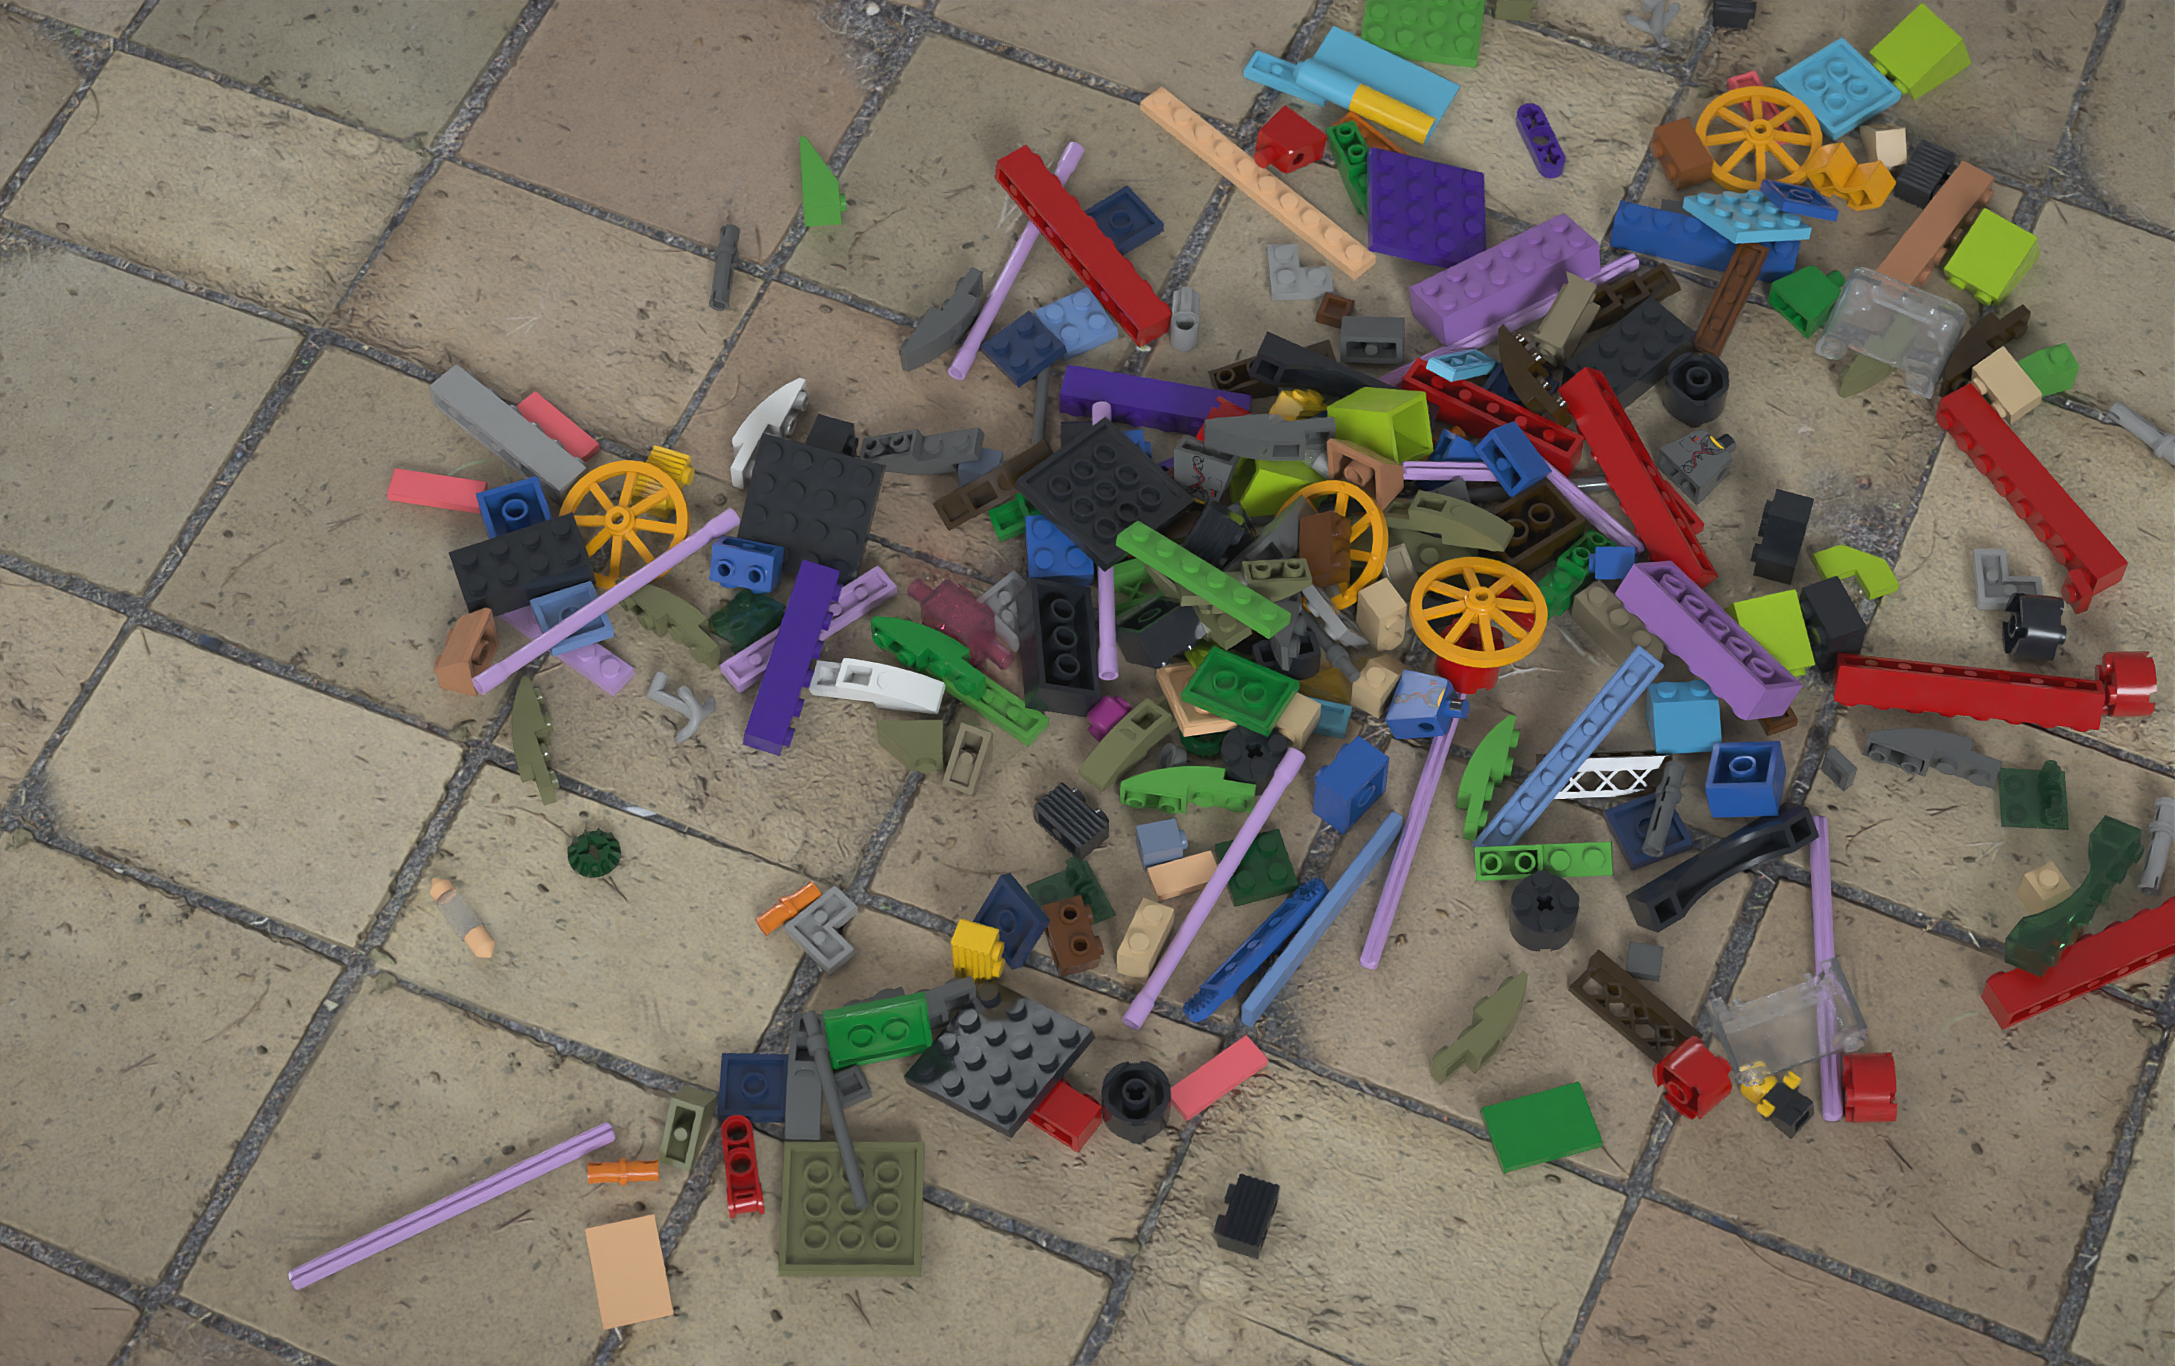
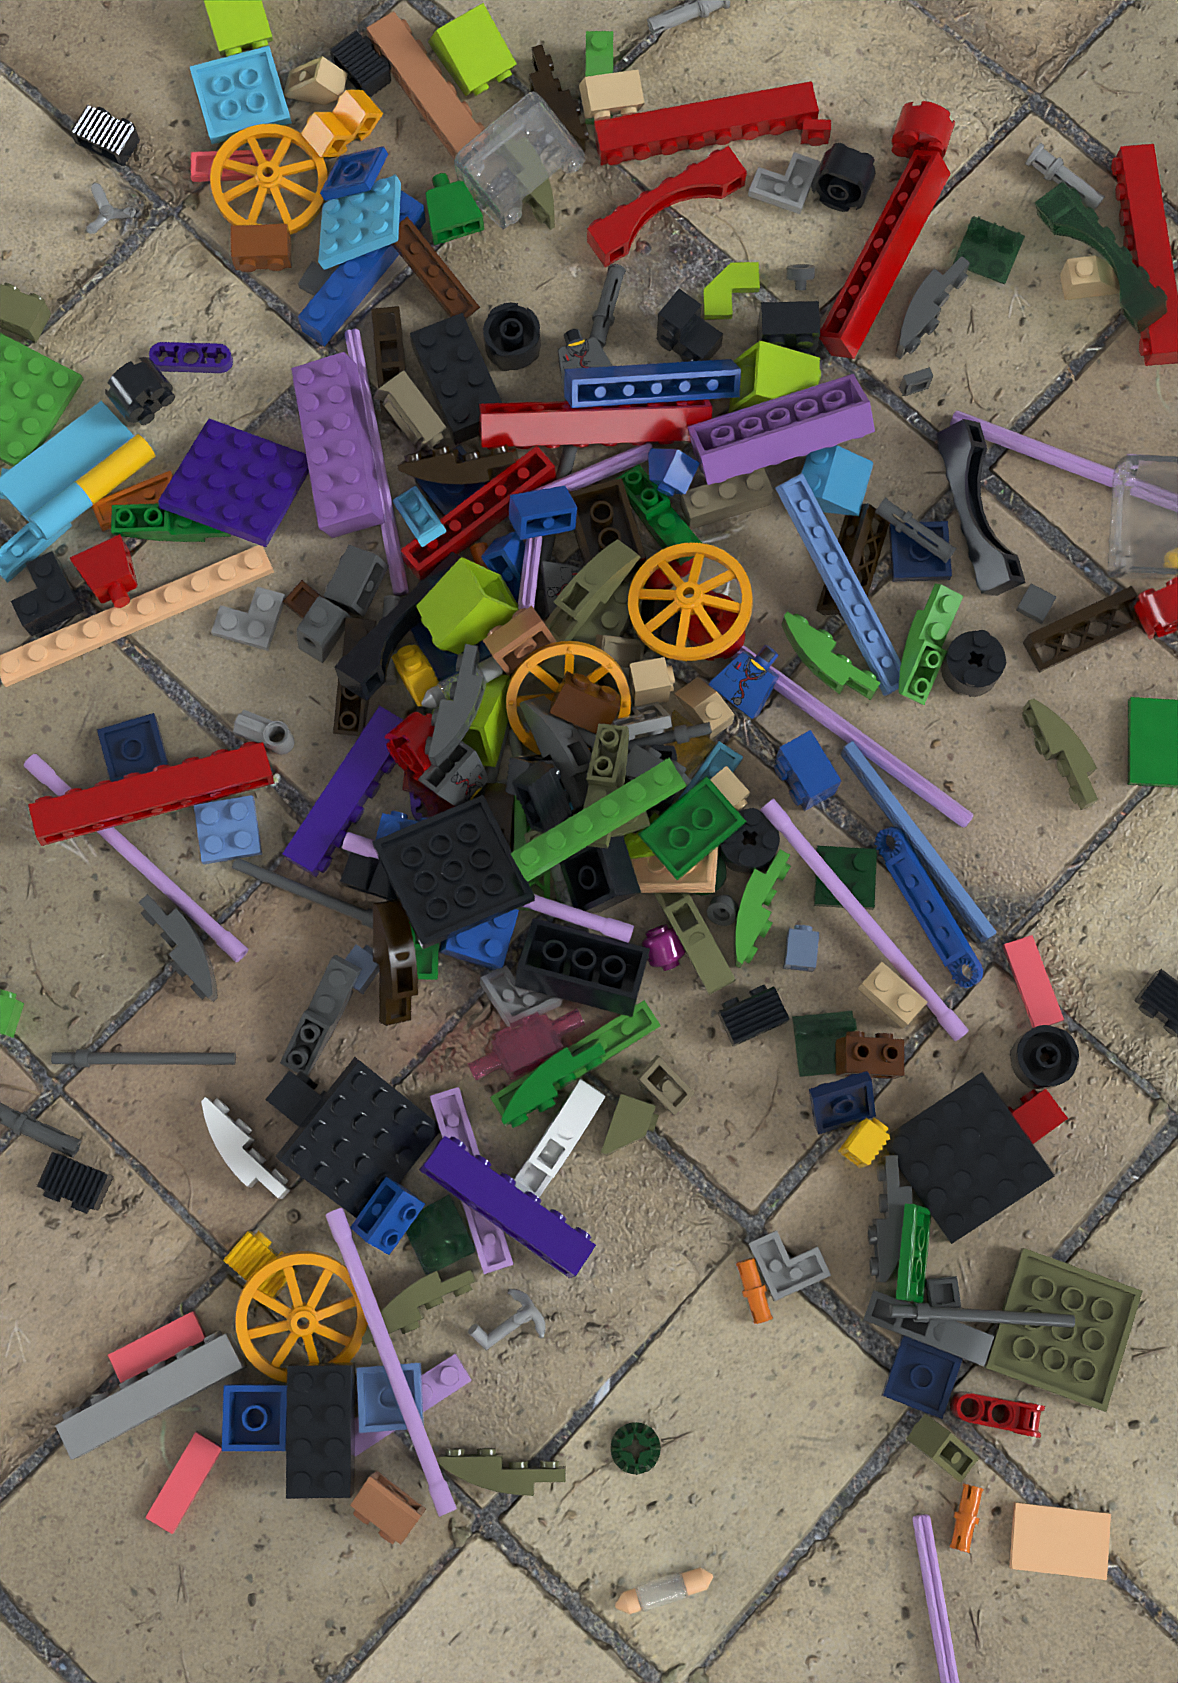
camera: 70 degrees left, 20 degrees up
dark blue plate [980,311,1067,388] -> none
light nougat tile [1147,850,1217,902] -> none
blue brick [1705,741,1786,818] -> none
none -> black brick [11,551,84,636]
none -> black brick [36,1152,114,1214]
none -> dark grey bar [51,1049,236,1067]
none -> black brick [105,357,175,425]
none -> dark grey torso [296,596,353,663]
none -> blue brick [564,359,741,408]
none -> red arch [587,145,747,267]
none -> dark grey pin [589,264,626,348]
none -> dark grey tile [787,264,815,291]

